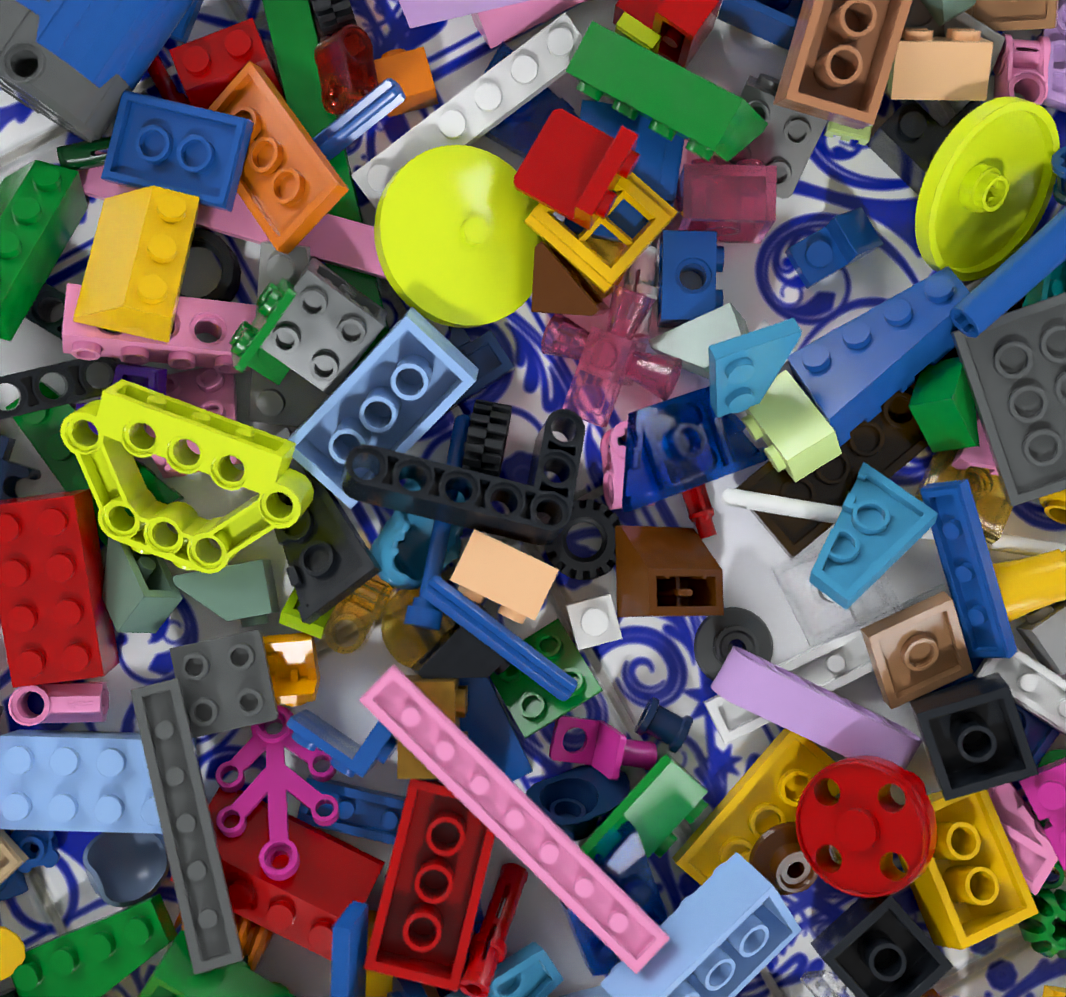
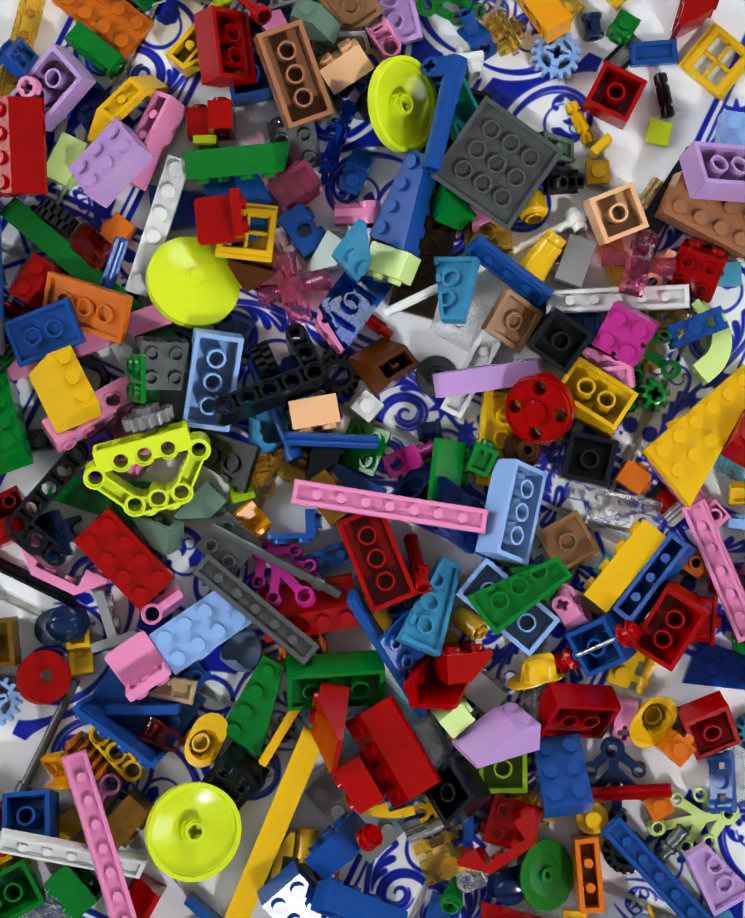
camera: 35 degrees left, 0 degrees up
none -> light grey gear [121,401,175,433]
none -> dark grey bar [210,523,342,599]
none -> clear blue wing [318,82,366,186]
none -> bright pink piece [334,200,380,228]
none -> green bracket [465,438,499,478]

